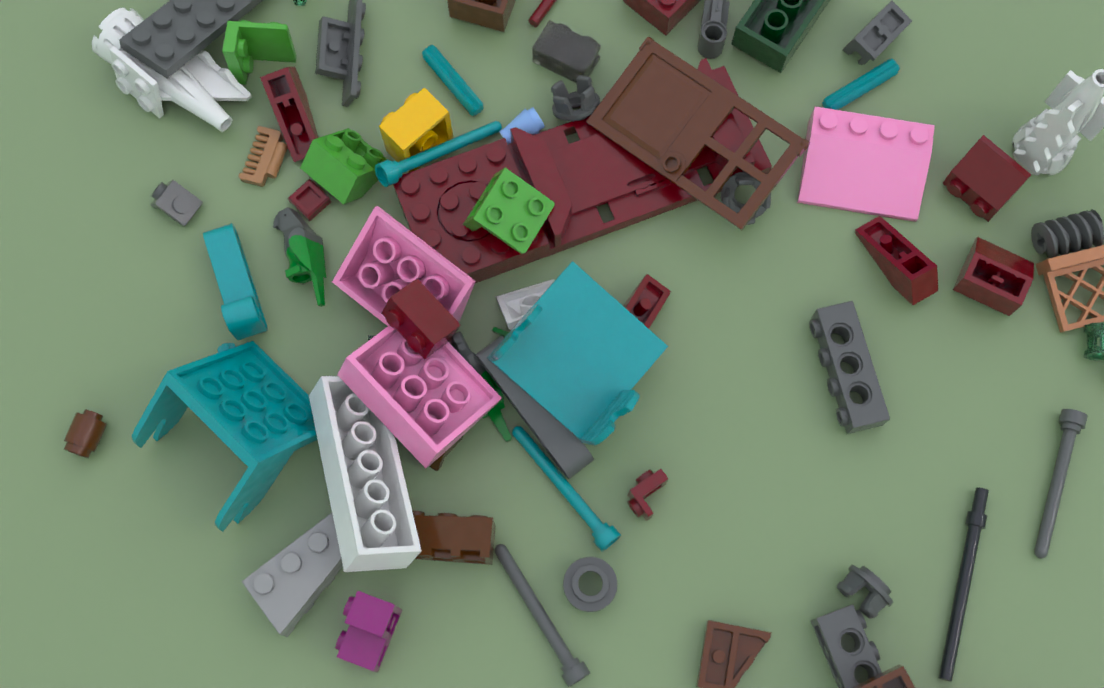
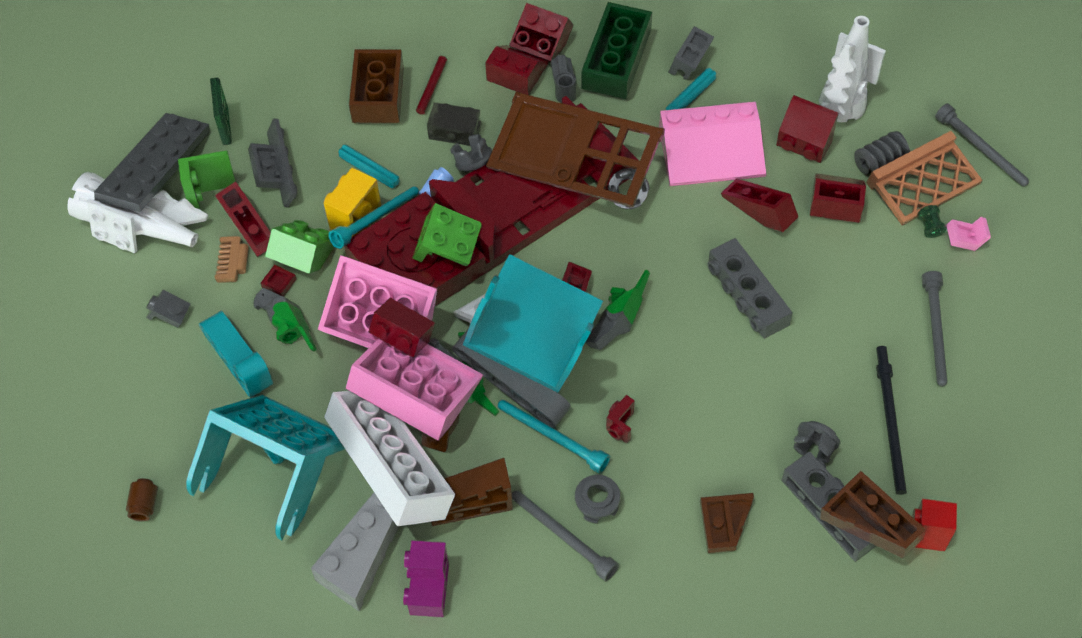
camera: 15 degrees left, 15 degrees down
none -> animal [586,270,650,350]

